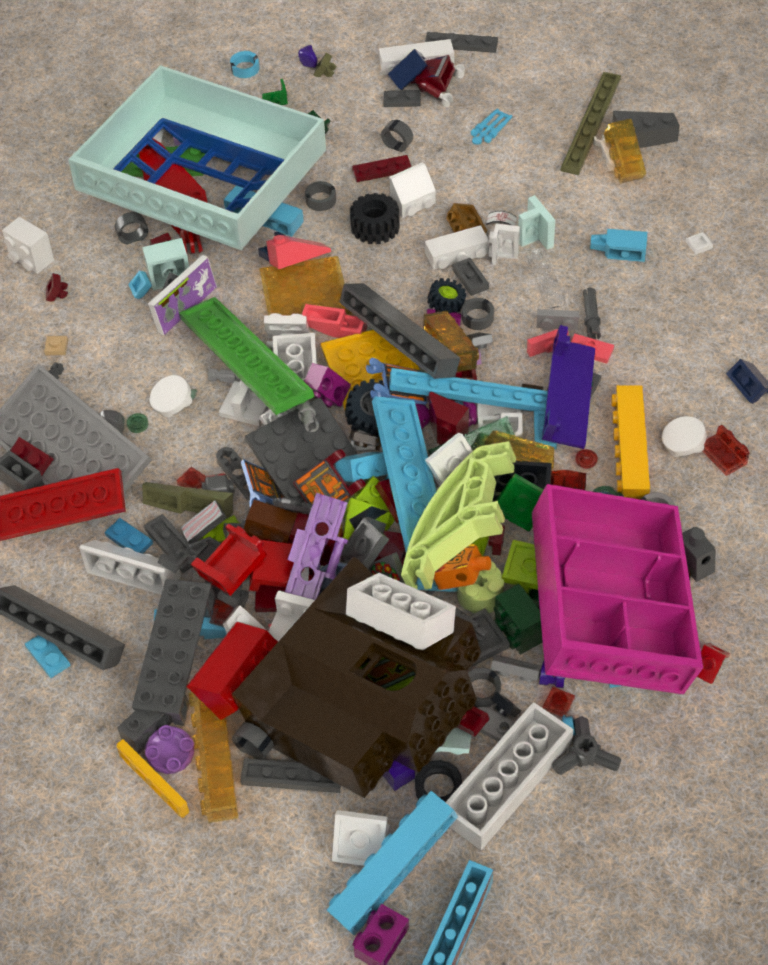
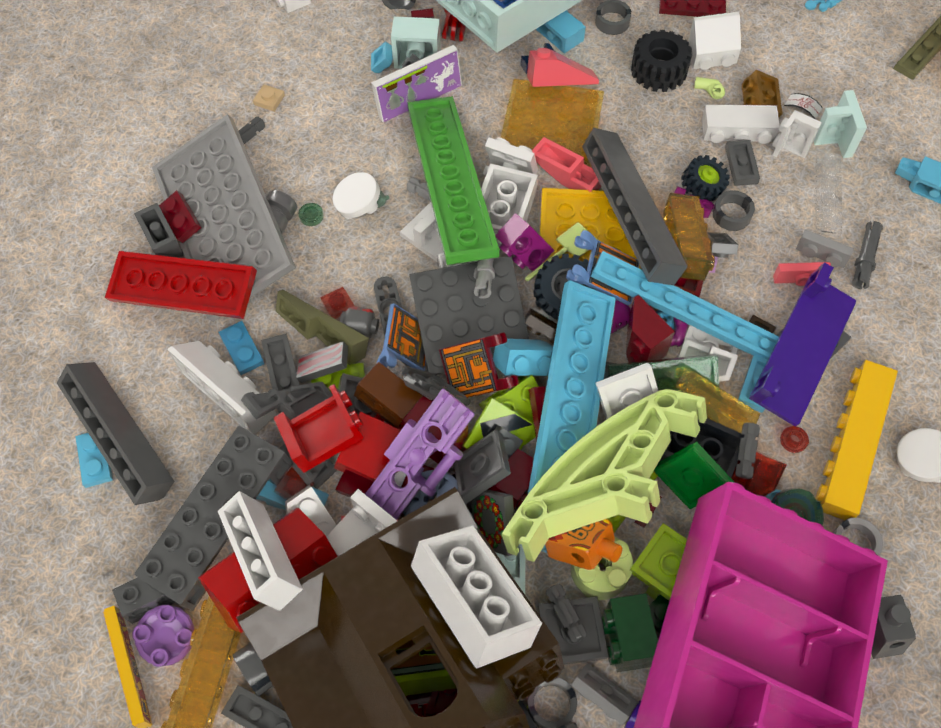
camera: 20 degrees right, 10 degrees up
dark red tile [46,273,68,302] -> none
coral plate [571,334,614,364] -> none
none -> white brick [218,491,303,611]
none -> yellowish green piece [525,222,599,281]
none -> yellowish green arm [694,77,725,99]
none -> dark grey axle [735,422,760,479]

